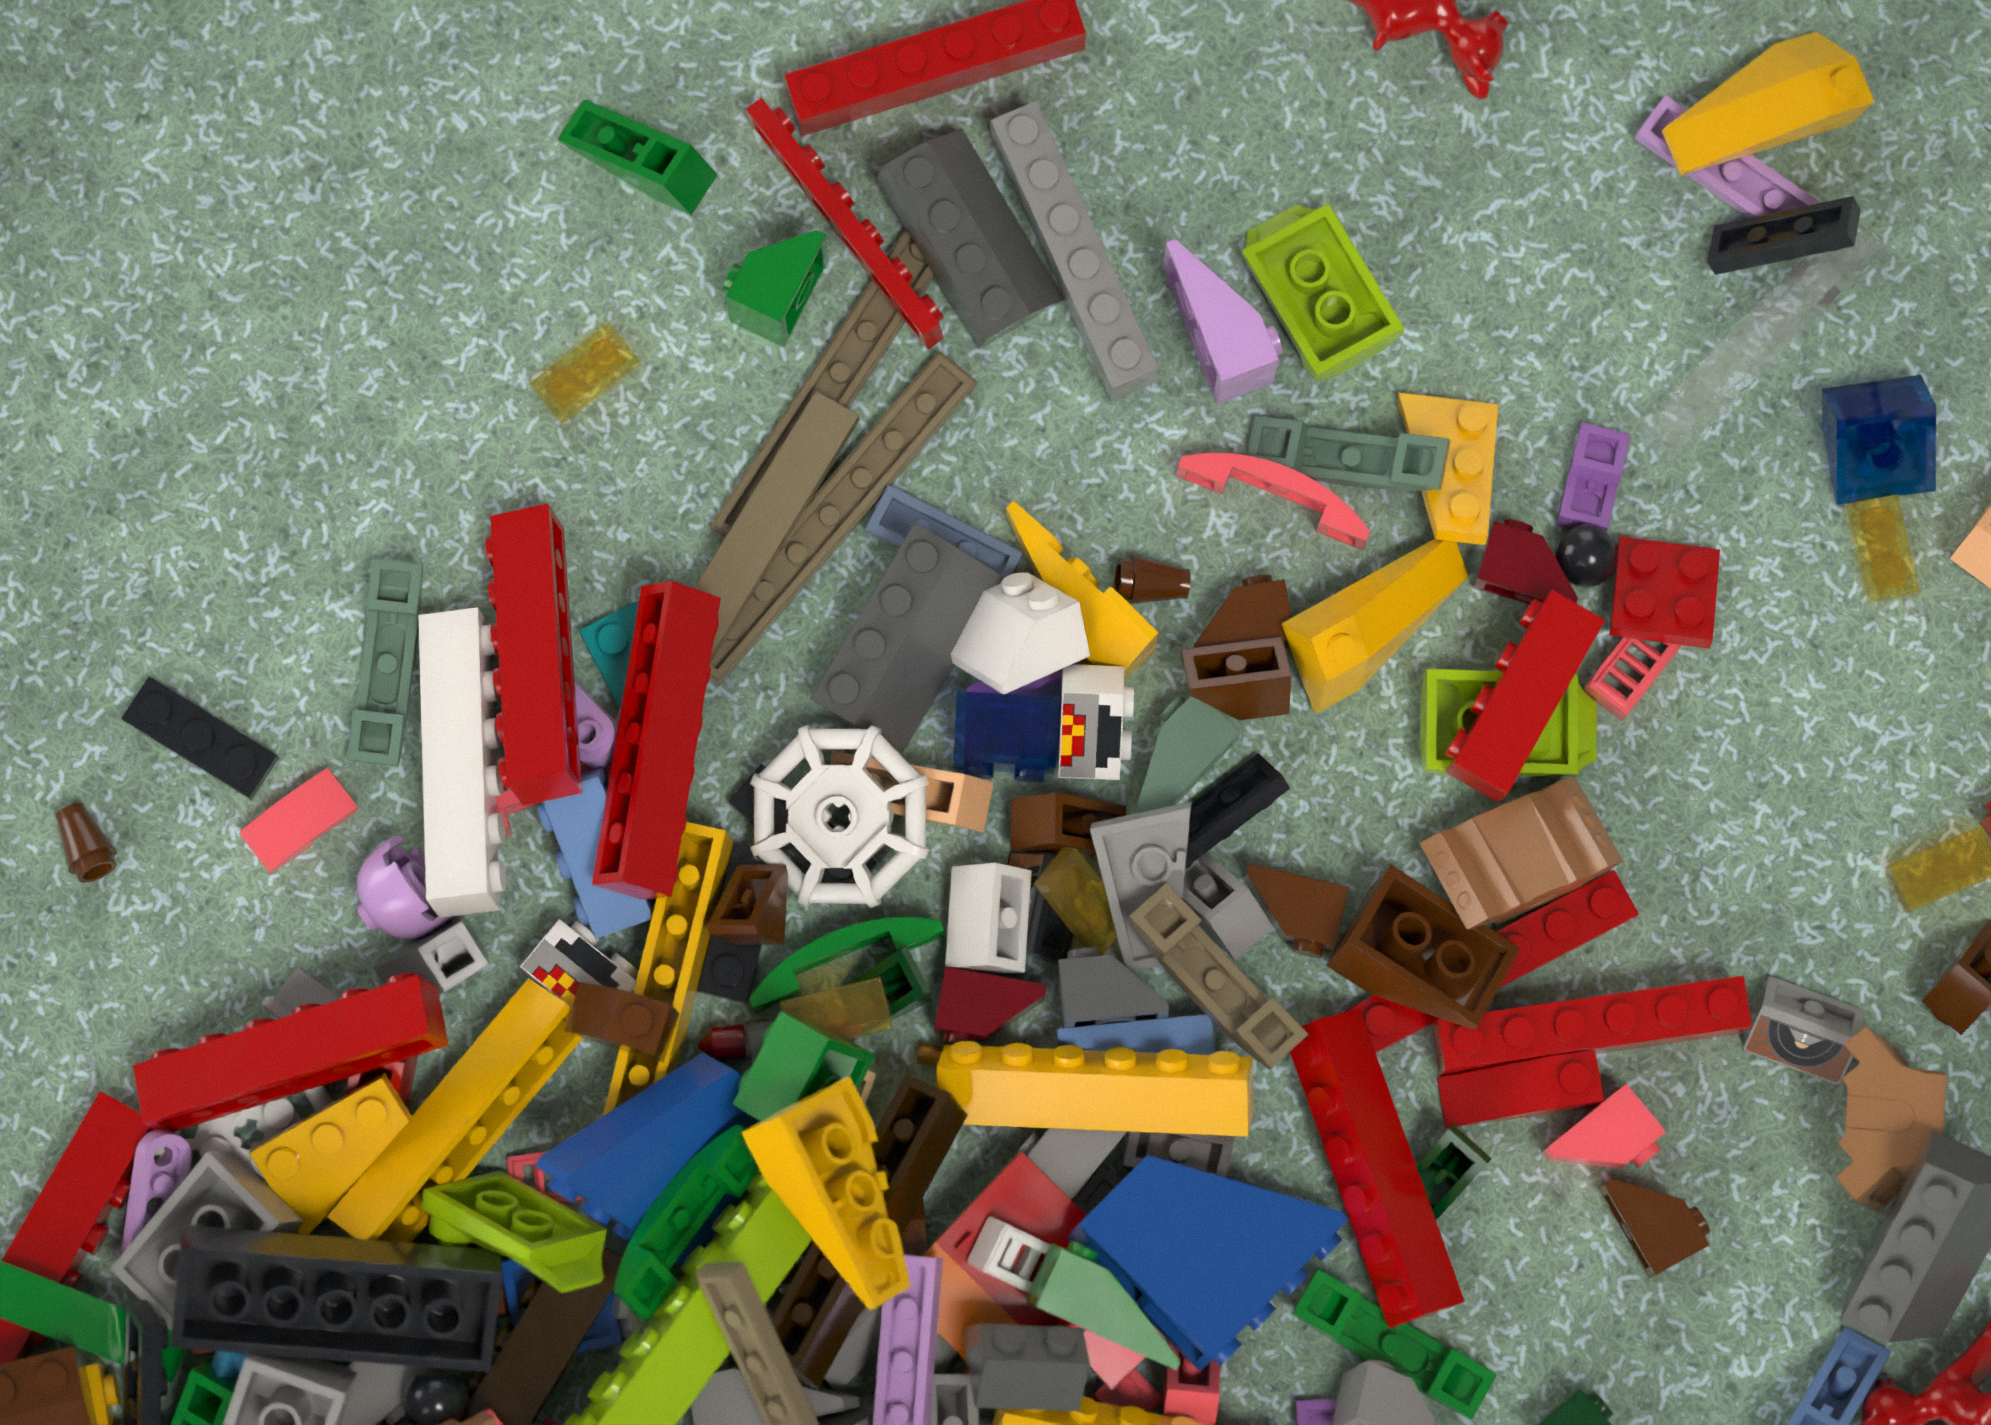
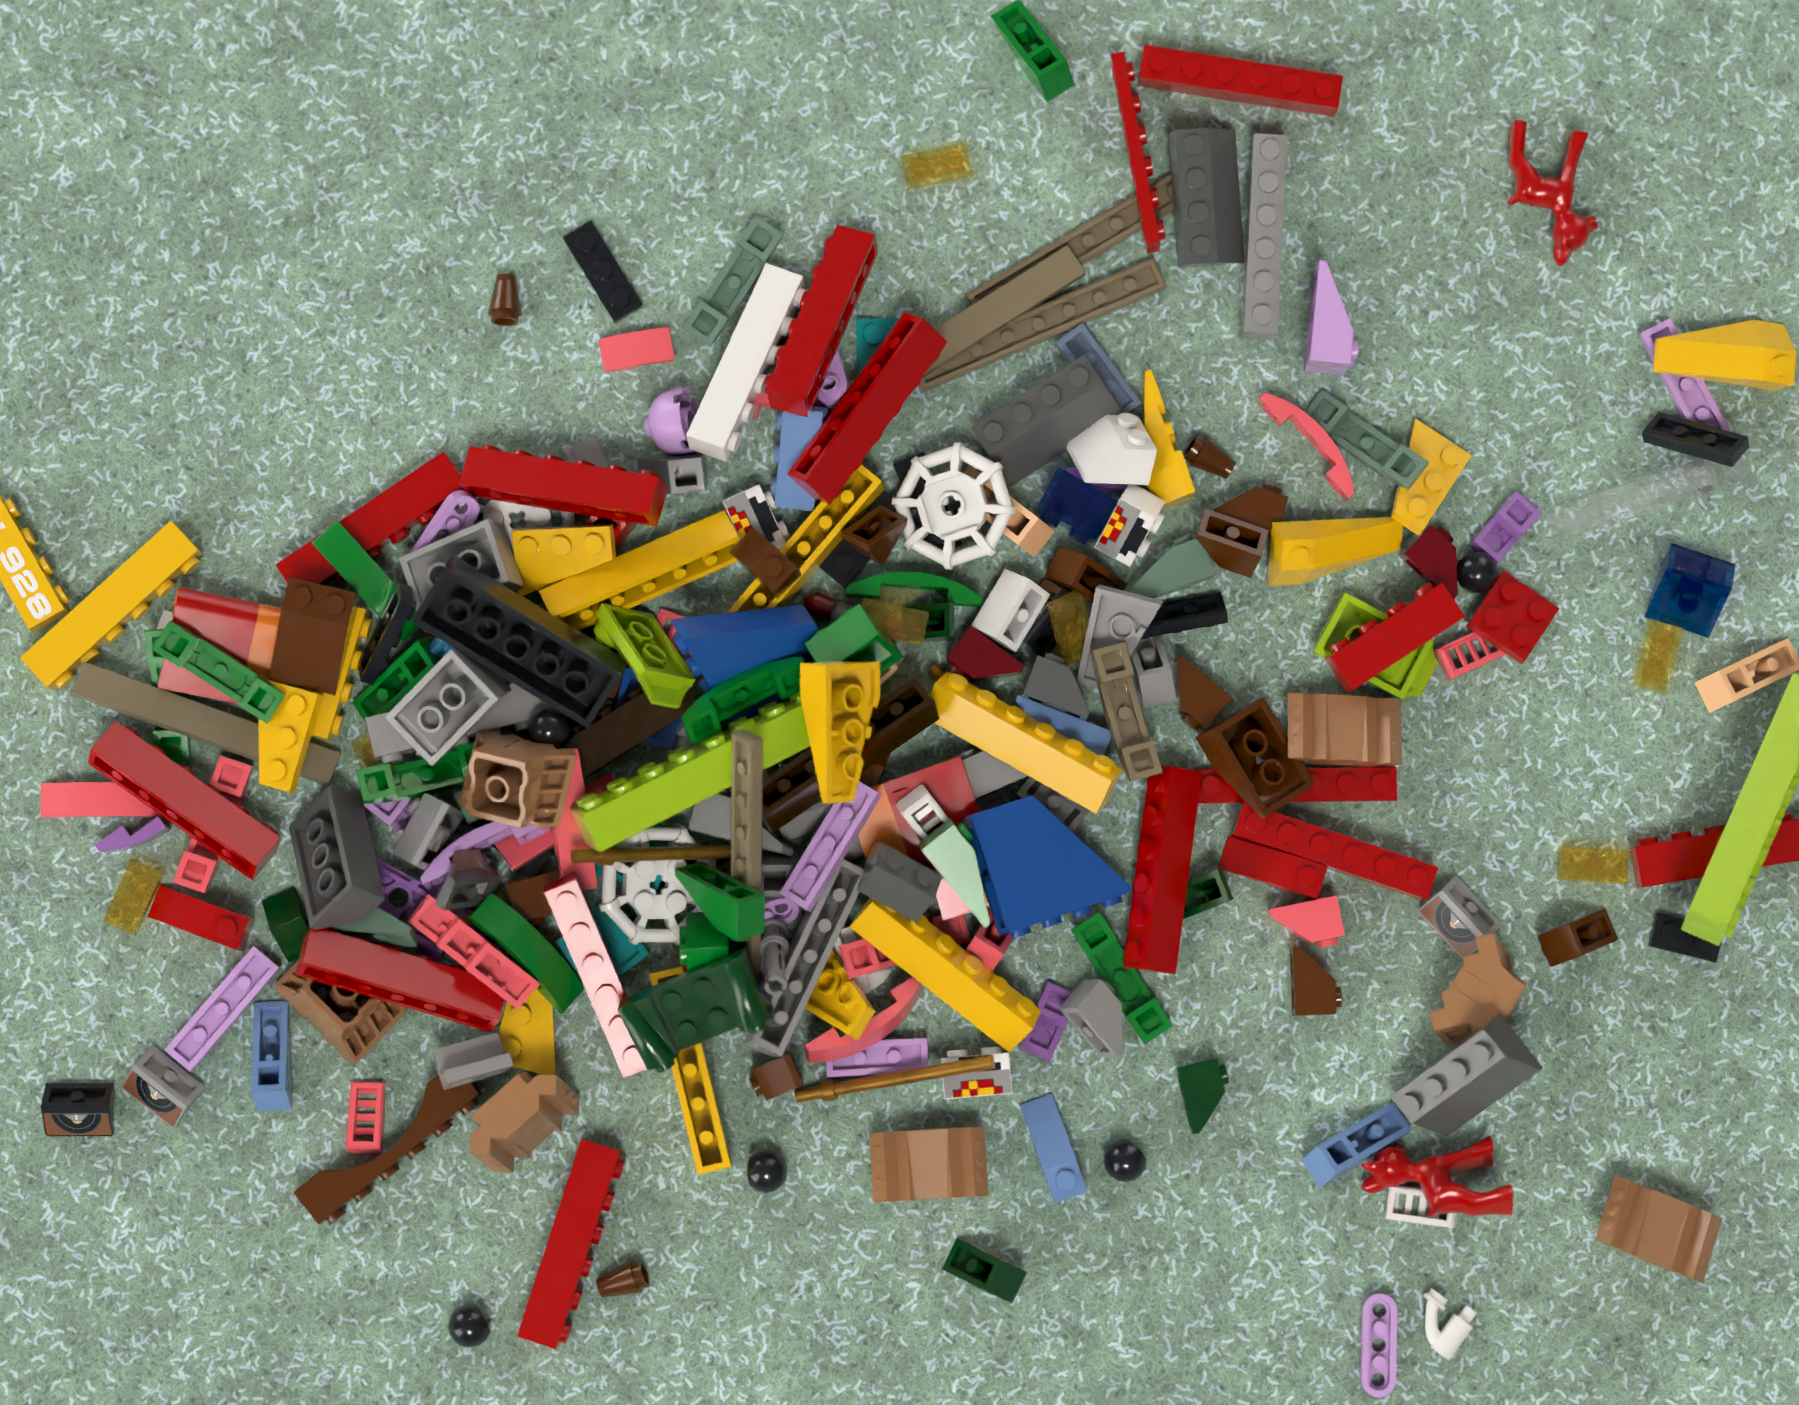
camera: 30 degrees right, 5 degrees up
green slope [722,230,829,347] -> none
lime slope [1241,203,1404,381] -> none

